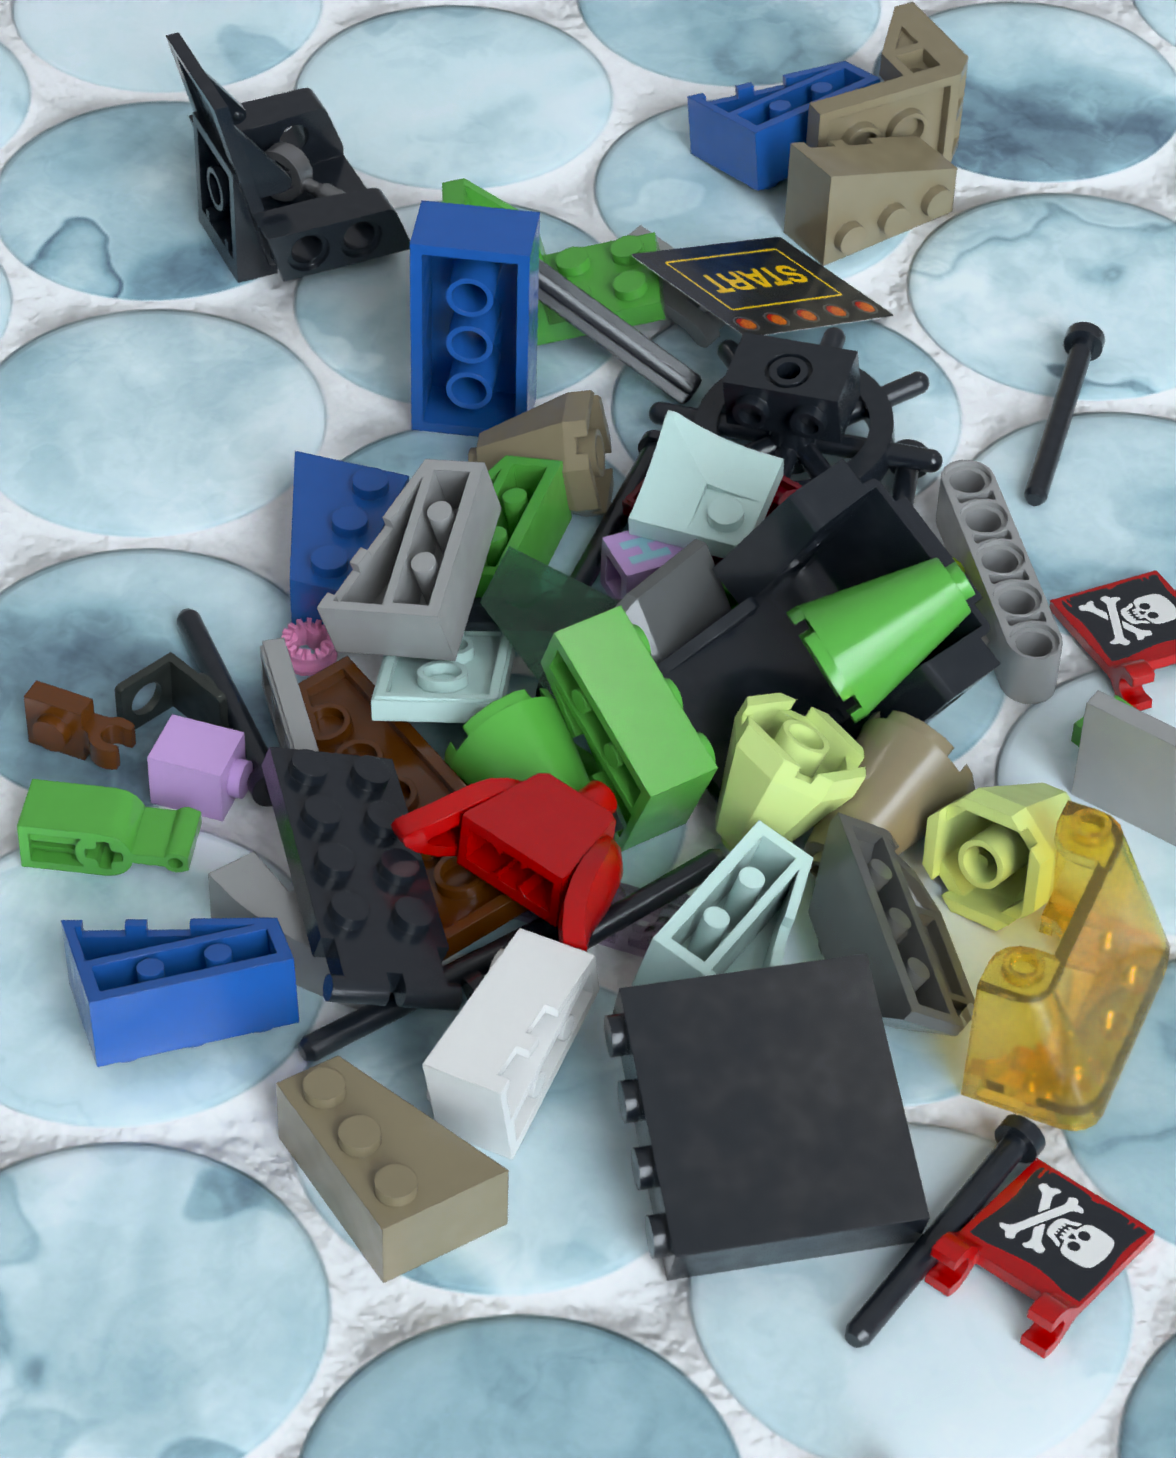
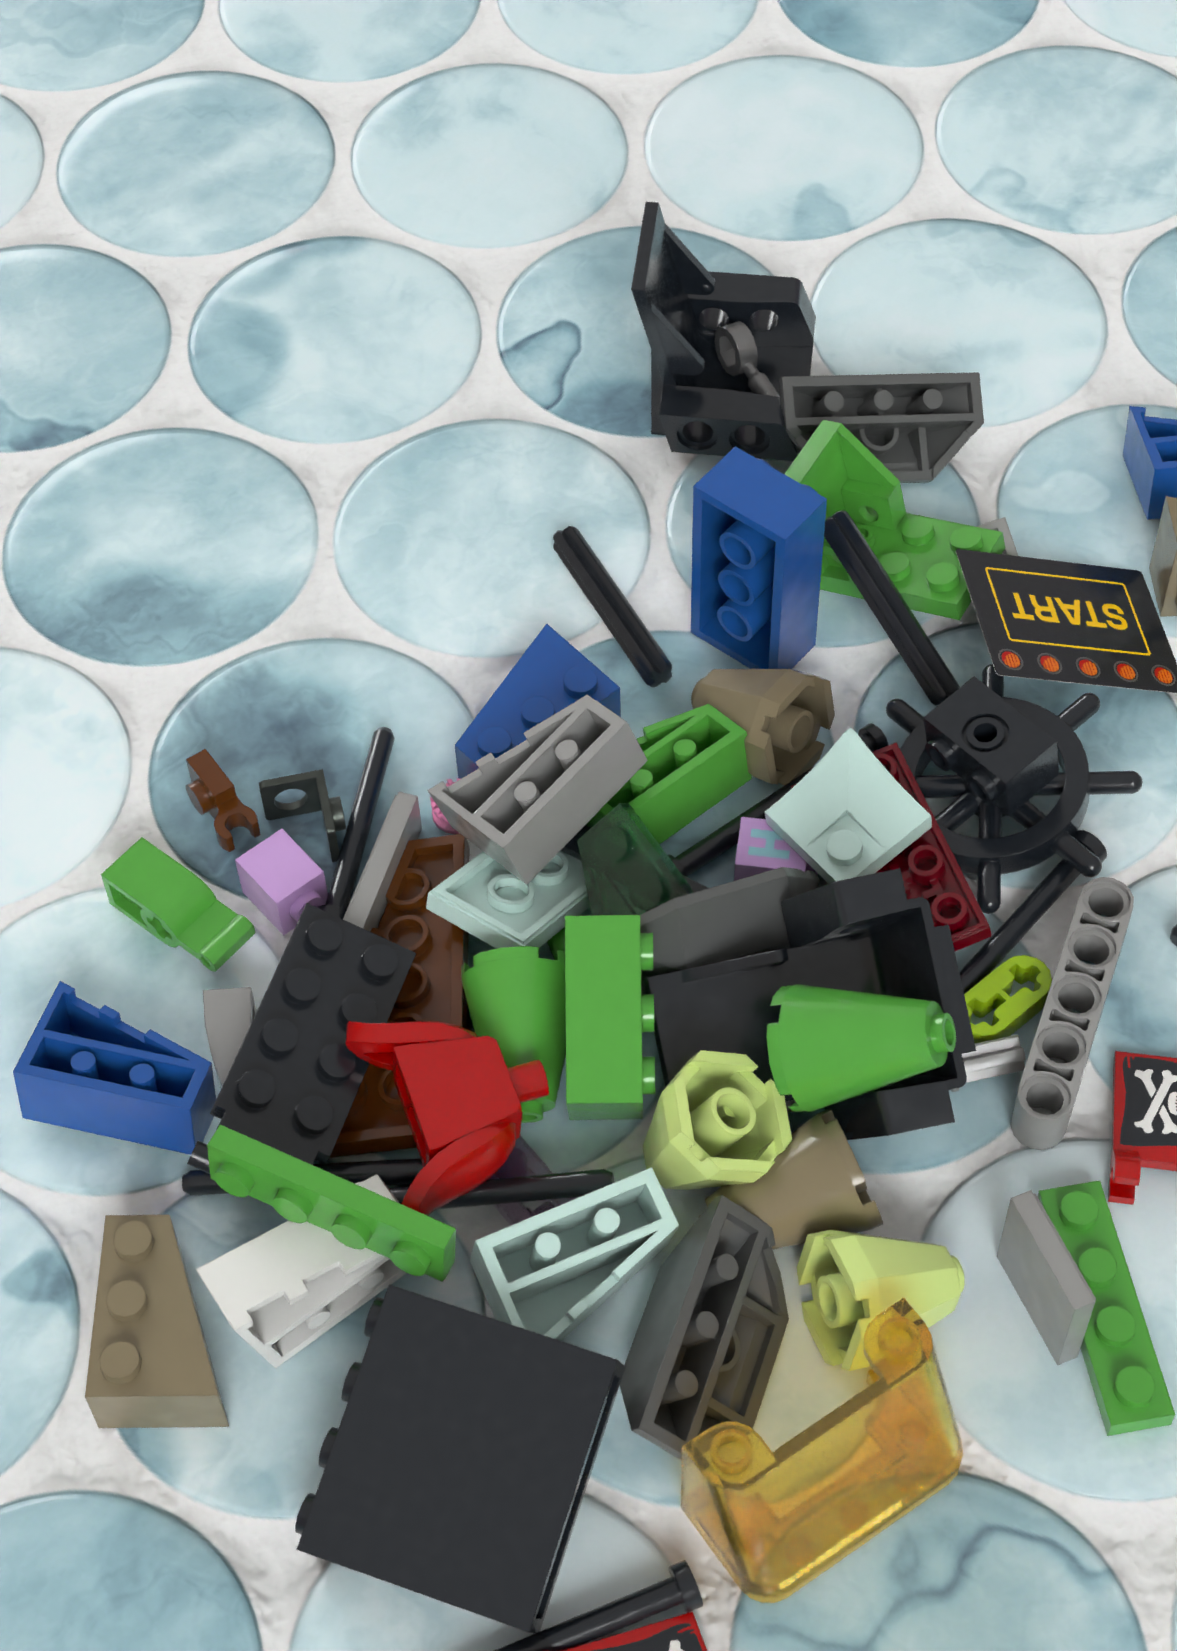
camera: 35 degrees right, 10 degrees up
none -> bright green plate [207,1125,456,1282]
none -> black axle [553,526,672,687]
none -> dark grey wedge [779,372,984,483]

